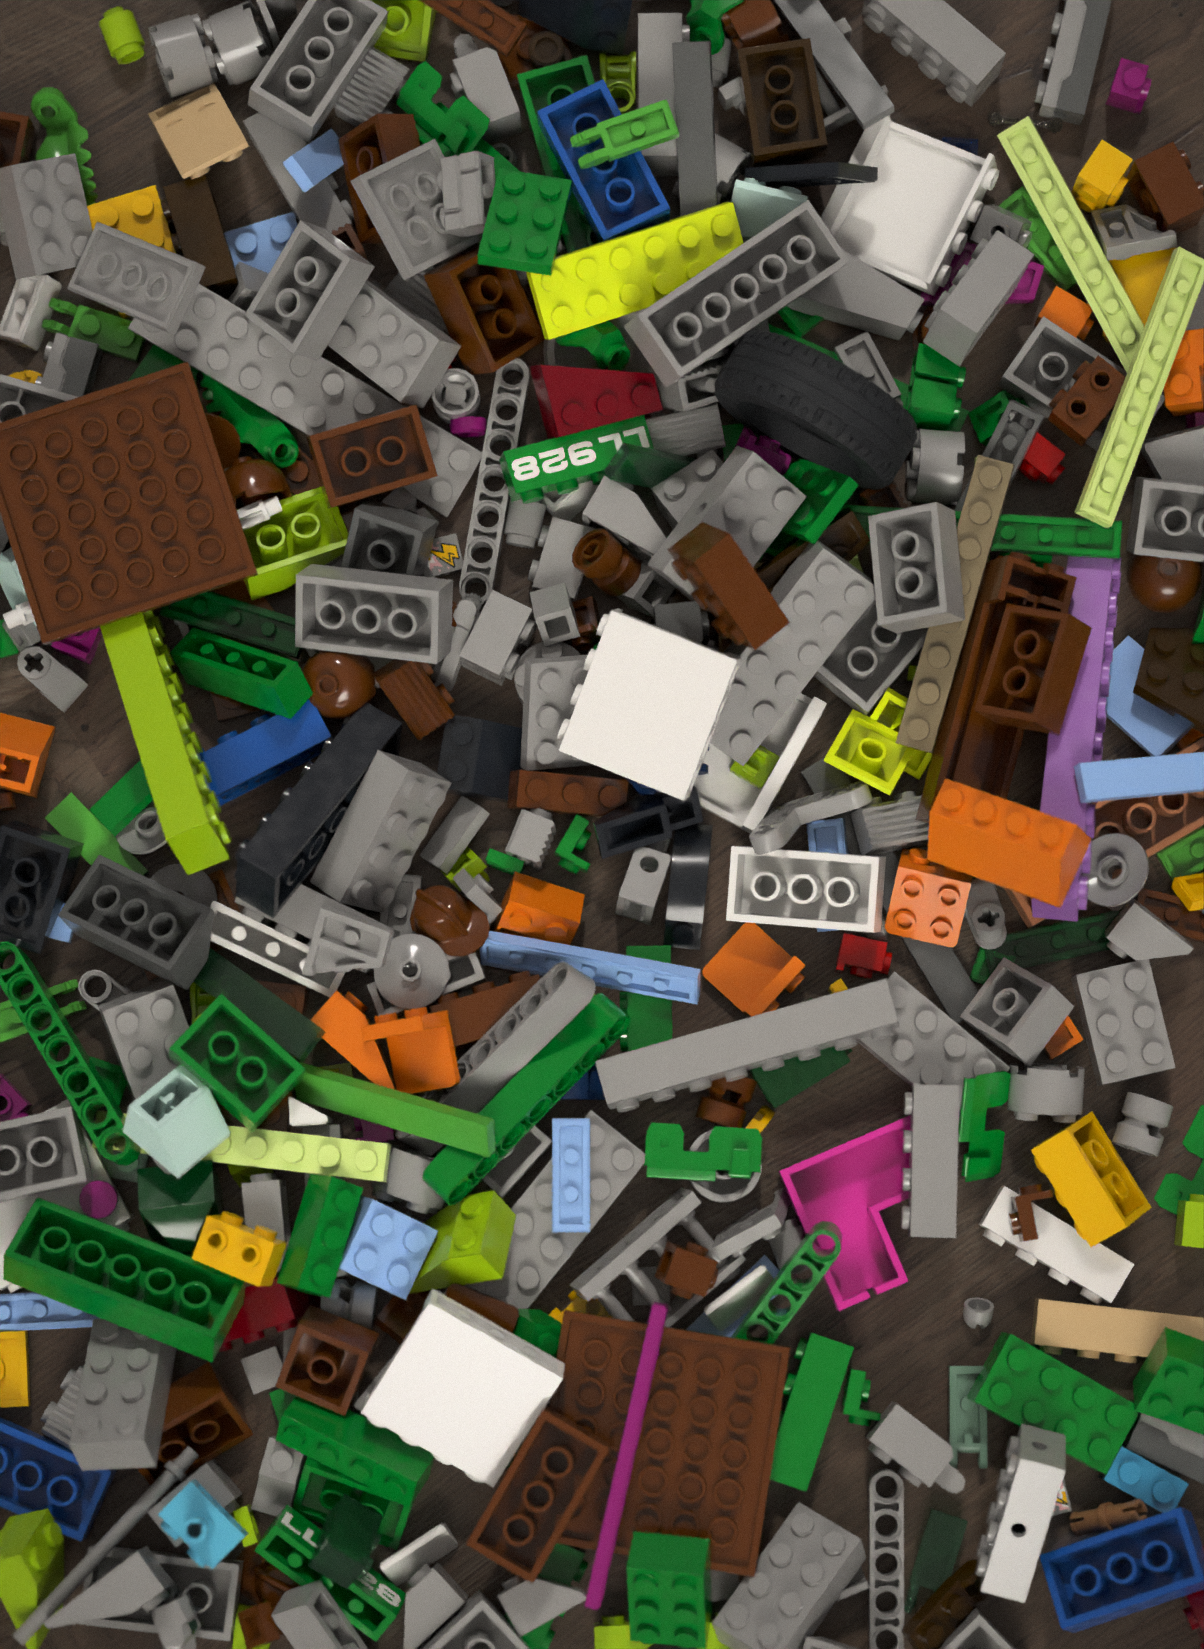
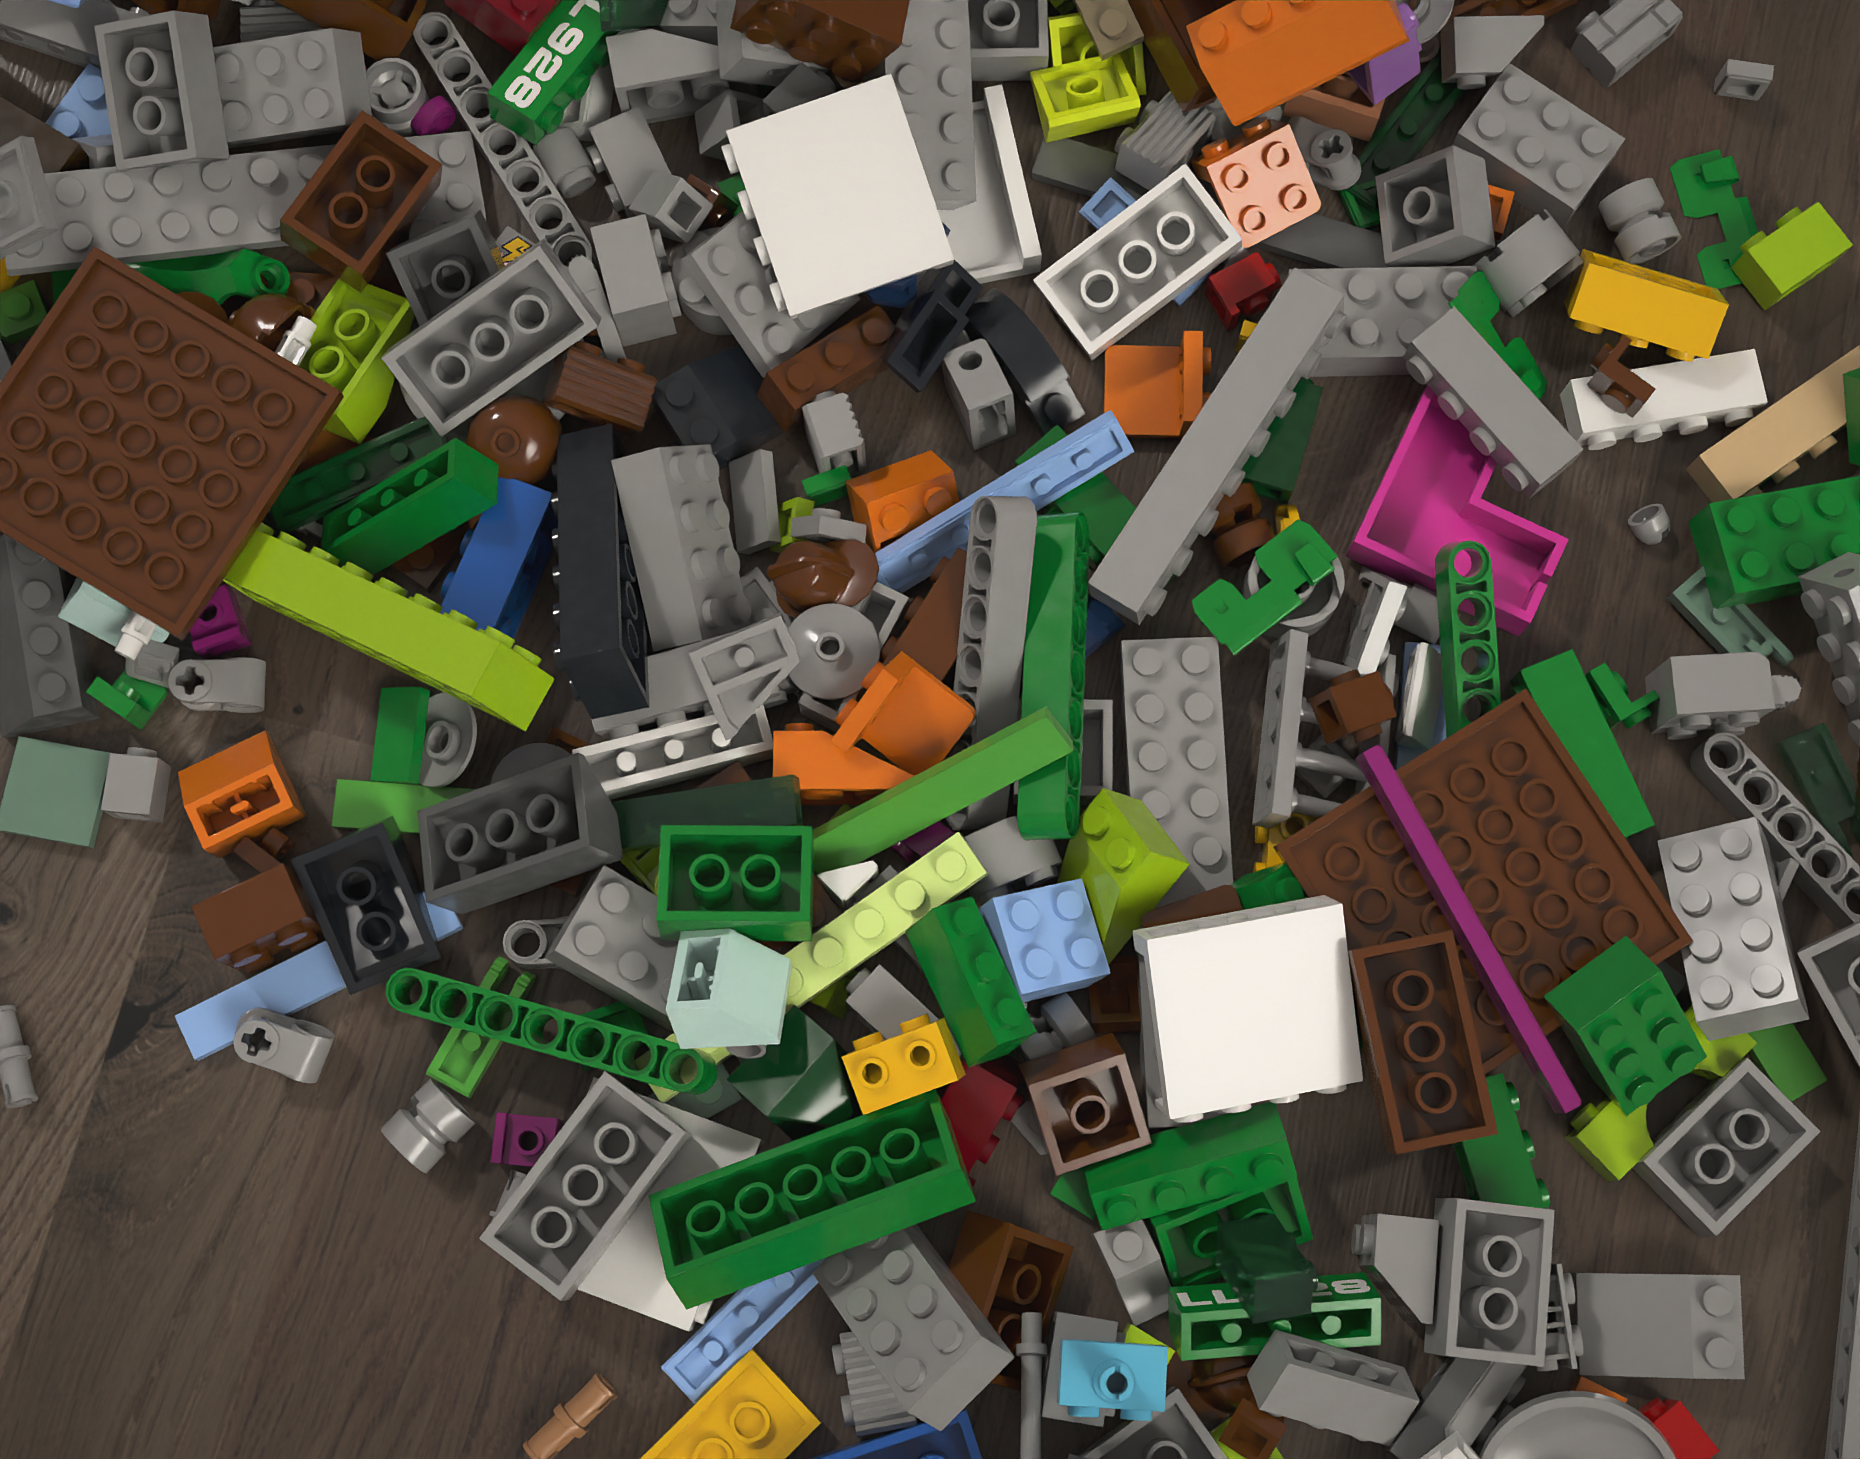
camera: 45 degrees left, 5 degrees down
magenta tile [79,1181,118,1218] -> none
light grey tile [240,1346,283,1395] -> none
white slope [379,1522,458,1586] -> none
light grey slope [498,1575,587,1637] -> none
light blue tile [552,1118,590,1232] -> none
green bracket [555,814,592,875] -> none
reddish brown wheel [572,528,641,596] -> none
lime tile [729,745,780,790] -> none
light grey beam [749,781,873,855] -> none

